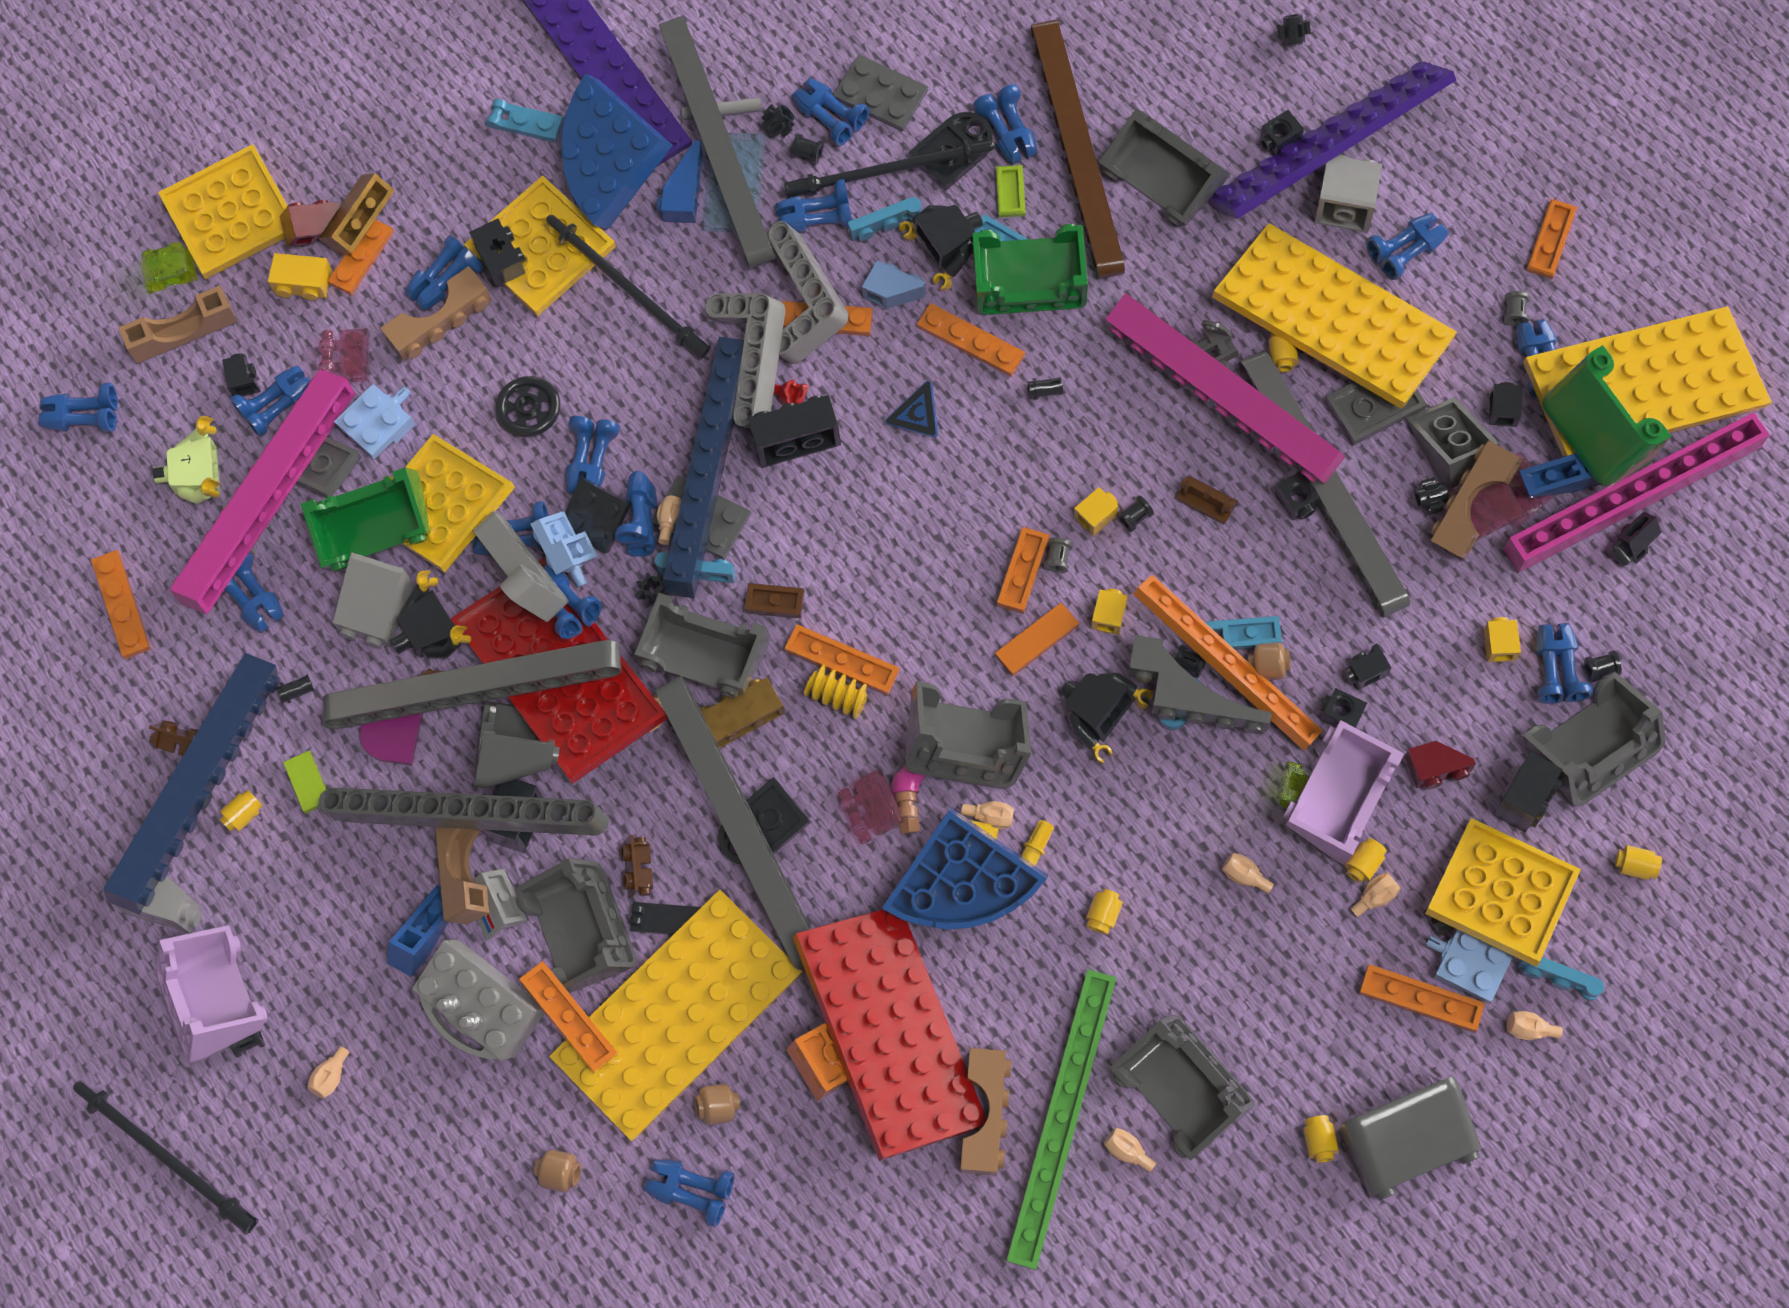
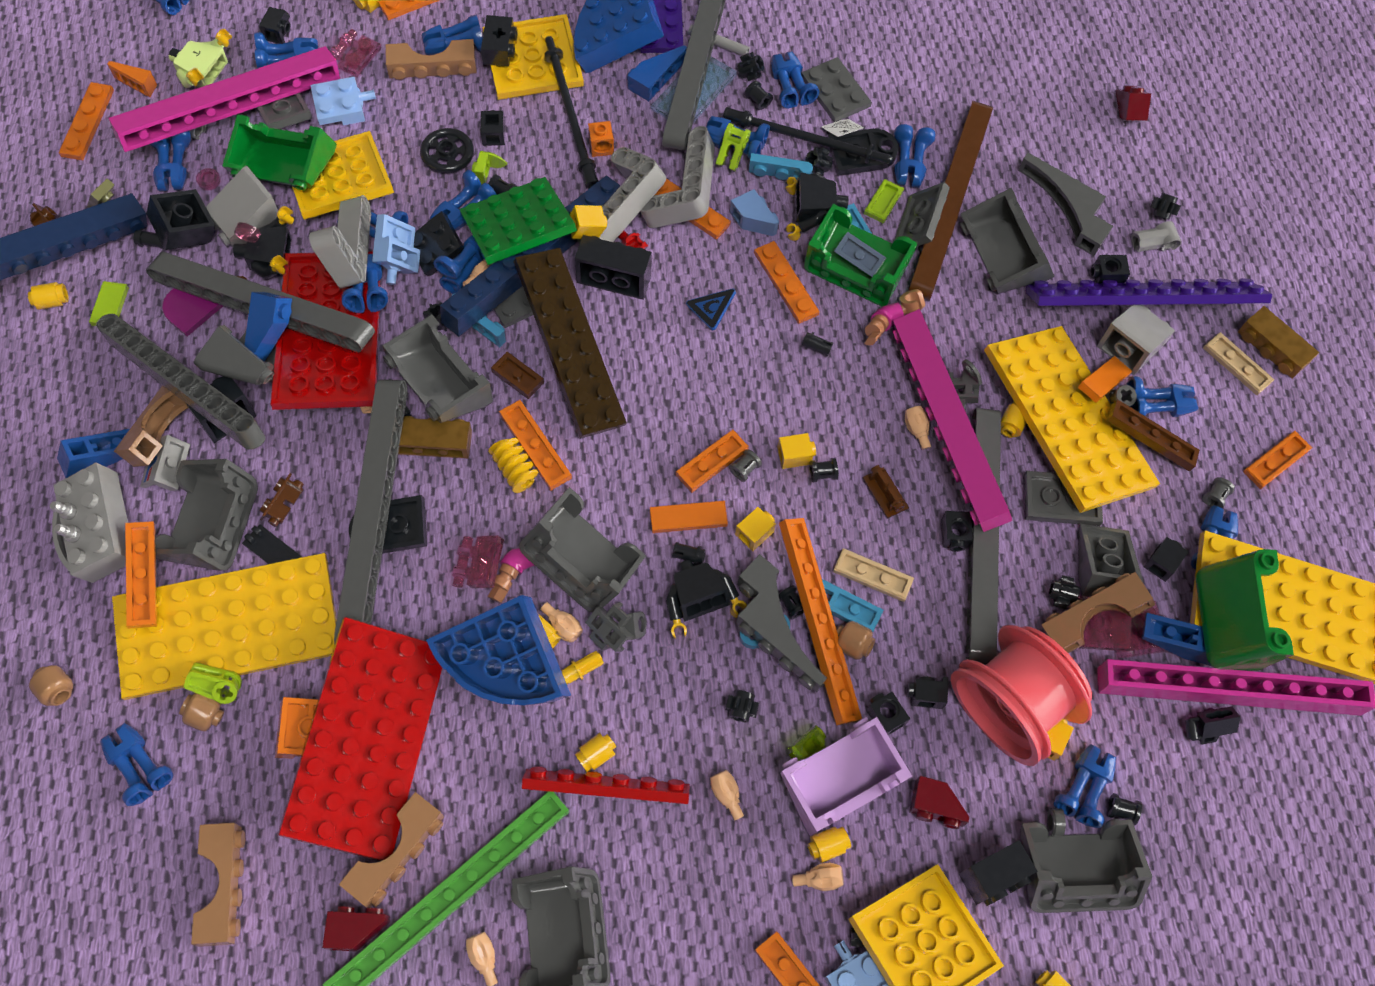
camera: 20 degrees right, 5 degrees down
none -> olive plate [87,179,115,208]
none -> orange slope [107,61,157,97]
none -> black brick [146,189,216,250]
none -> lime piece [184,663,242,704]
none -> medium nougat arch [191,822,246,947]
none -> clear pink tile [196,168,221,191]
none -> clear pink tile [234,222,261,243]
none -> blue slope [244,292,292,362]
none -> dark red slope [322,906,390,952]
none -> green plate [459,177,577,265]
none -> lime plate [472,151,508,185]
none -> black brick [480,110,505,146]
none -> black bush [488,174,517,195]
none -> dark brown plate [513,248,627,439]
none -> red plate [522,767,690,804]
none -> yellow brick [570,205,607,239]
none -> dark grey piece [585,602,647,652]
none -> orange brick [588,121,614,157]
none -> black pin [672,542,706,565]
none -> lime piece [716,123,751,171]
none -> black gear [725,690,759,723]
none -> black gear [805,147,833,176]
none -> white sticker [821,119,864,137]
none -> tan tile [833,548,914,602]
none -> sand blue plate [834,232,887,277]
none -> nougat piece [864,289,925,346]
none -> dark grey plate [894,182,950,246]
none -> light nougat piece [905,406,931,450]
none -> coral wheel [951,625,1092,766]
none -> dark grey arch [1018,153,1113,256]
none -> dark grey tile [1047,808,1066,837]
none -> orange tile [1078,356,1133,403]
none -> dark grey bush [1105,385,1137,406]
none -> reddish brown plate [1107,399,1200,471]
none -> light grey piece [1131,221,1182,252]
none -> tan tile [1203,332,1275,395]
none -> pearl gold brick [1238,306,1319,379]

